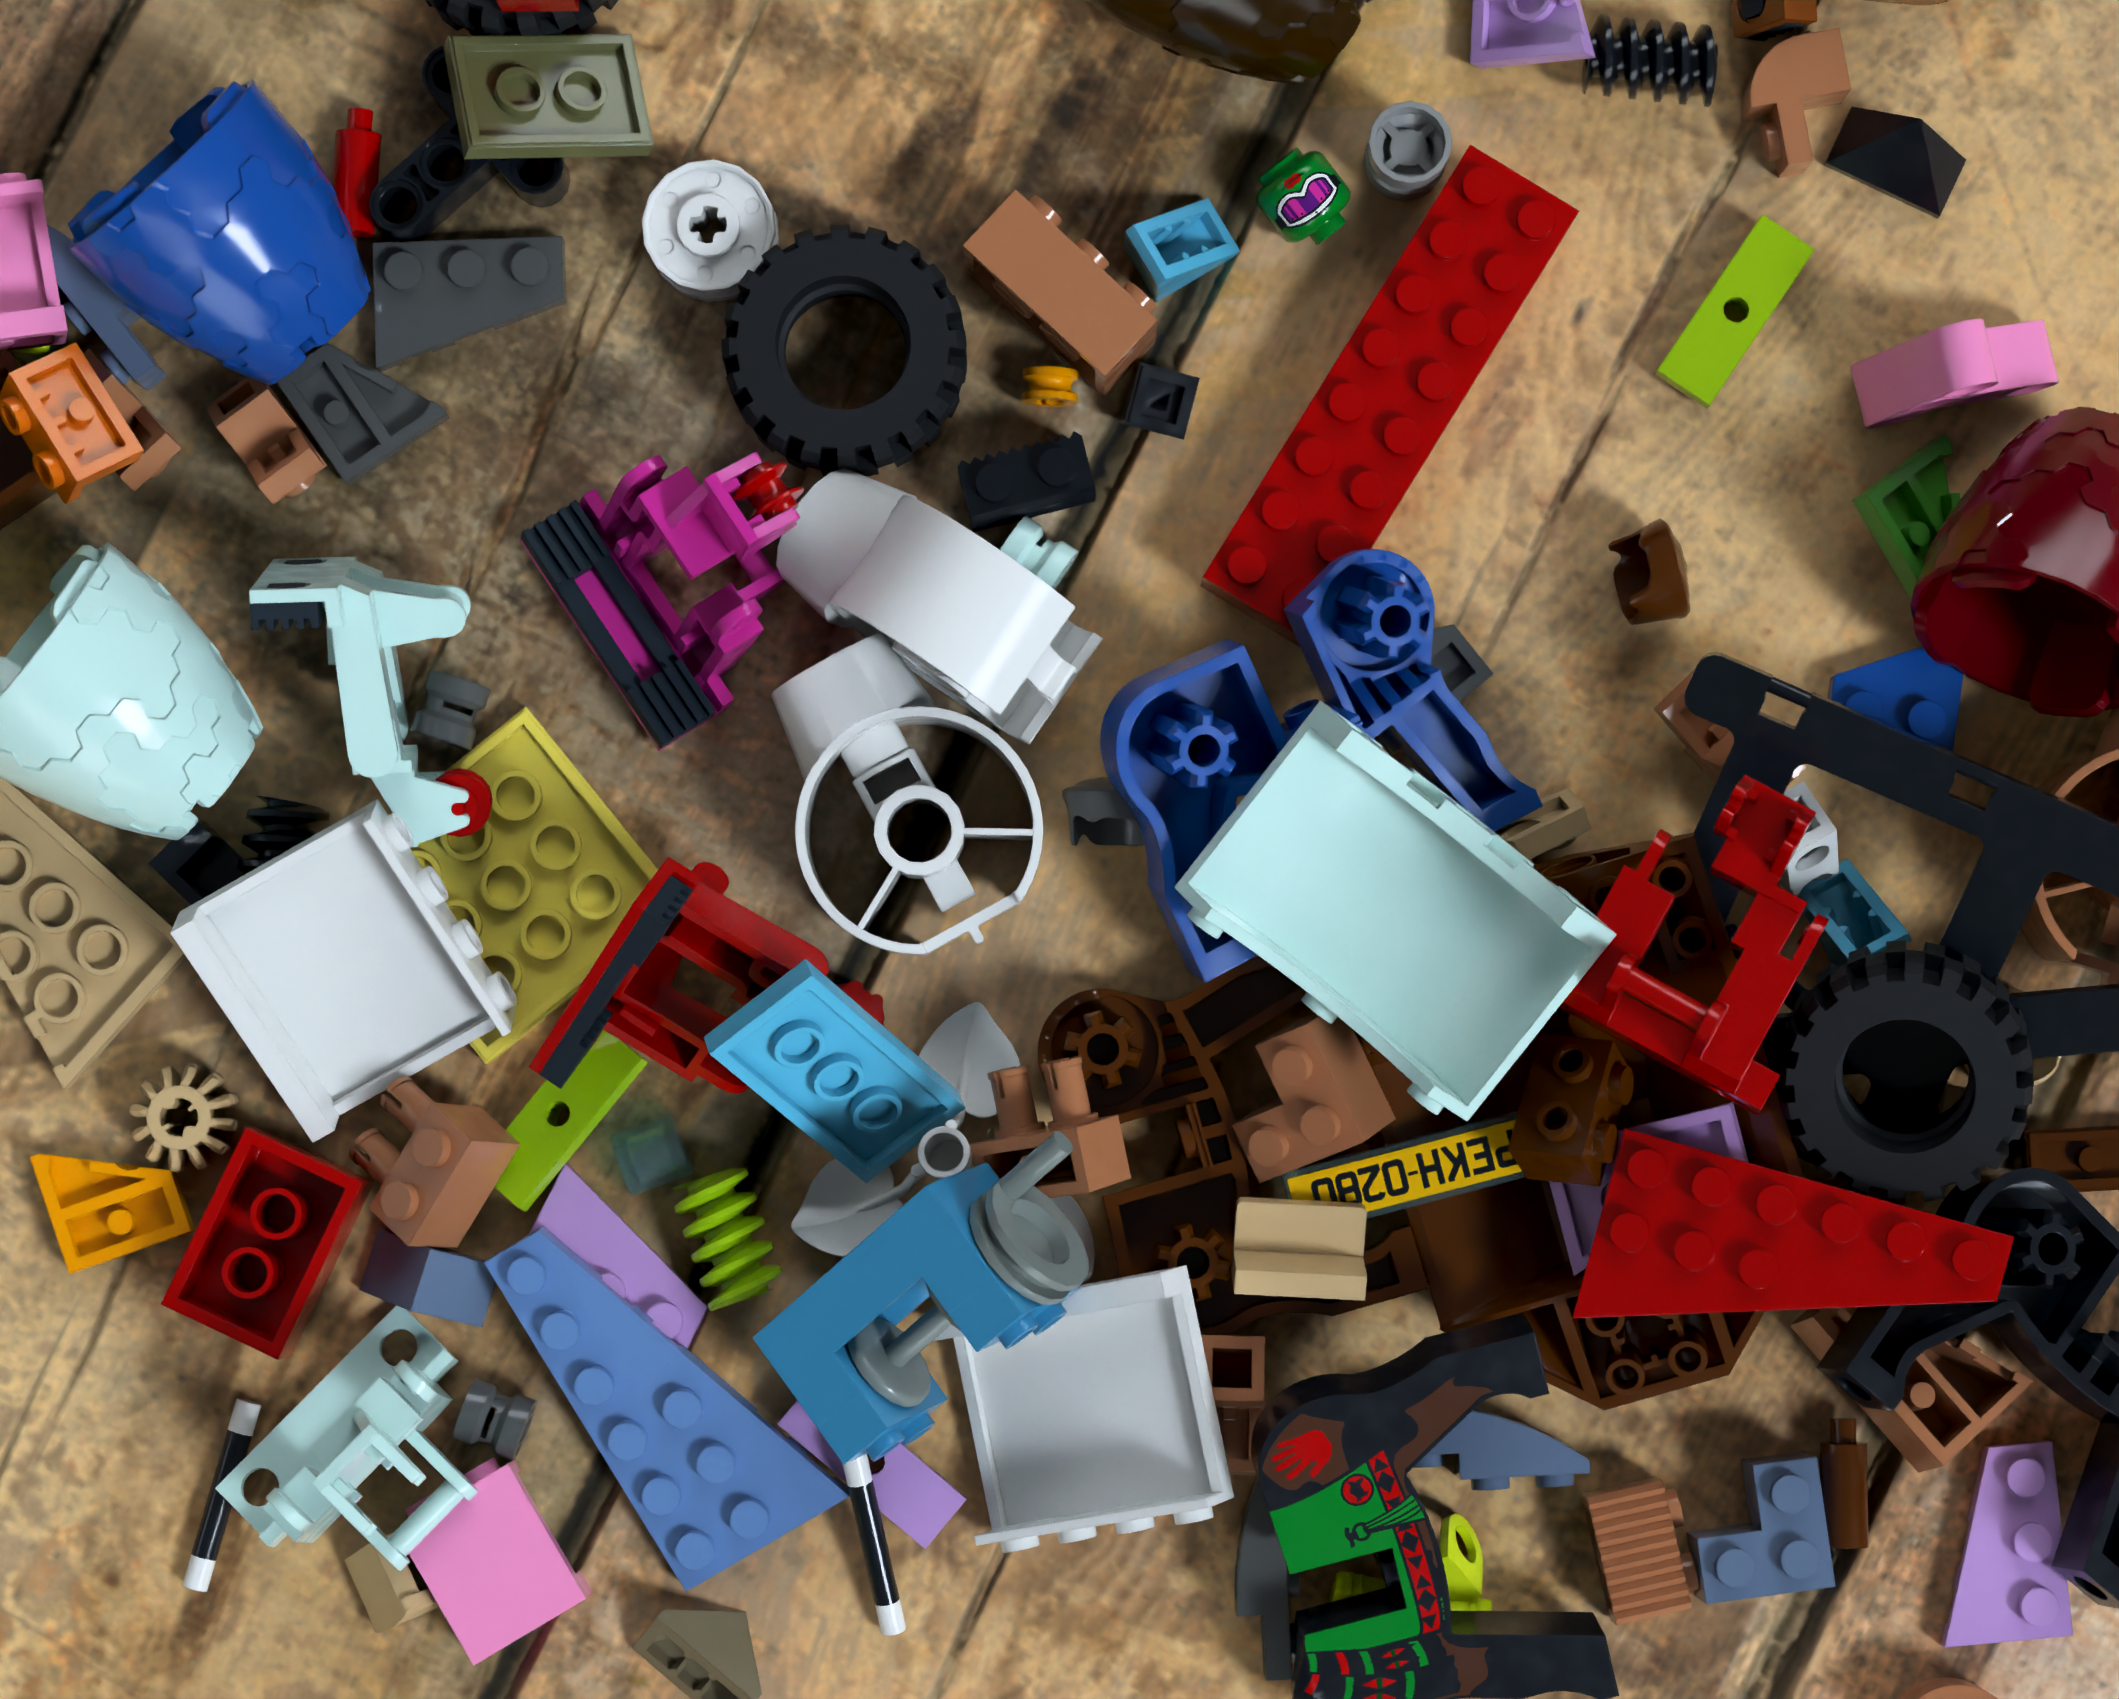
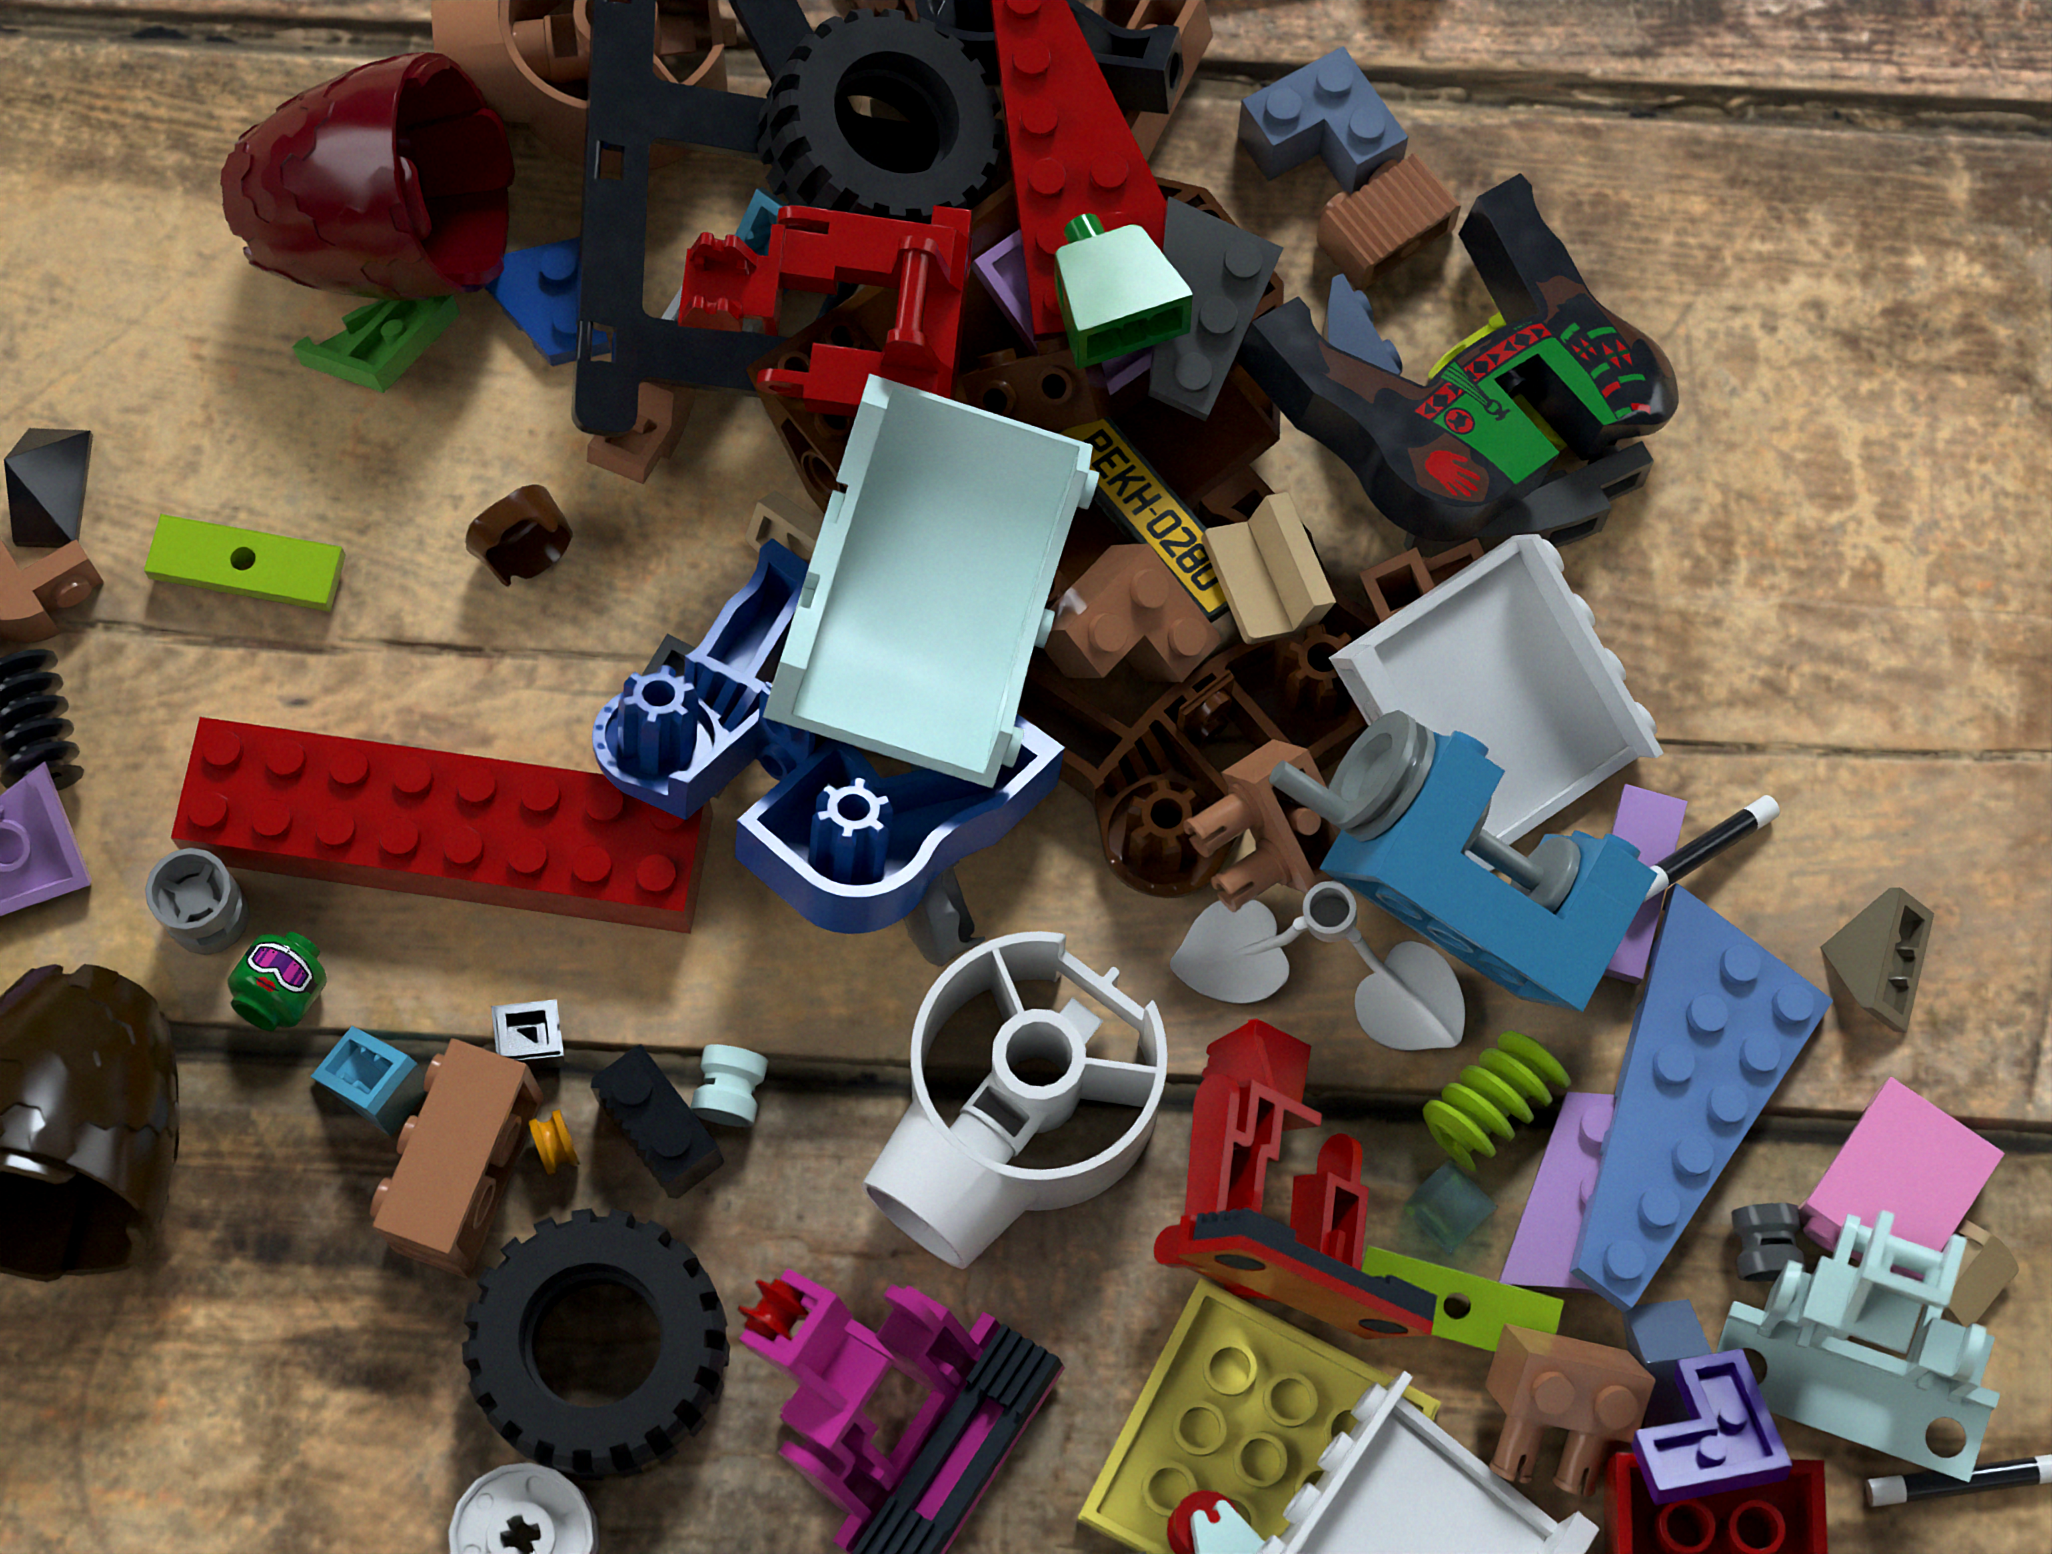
camera: 115 degrees left, 15 degrees down
medium azure plate [704,959,965,1183] -> none
white animal [776,468,1103,744] -> none
reddish brown cylinder [1820,1418,1869,1549] -> none
bright pink beam [1850,319,2059,429] -> none
none -> torso [1054,213,1193,370]
none -> dark grey wing [1148,196,1283,422]
none -> plate [1631,1348,1792,1505]

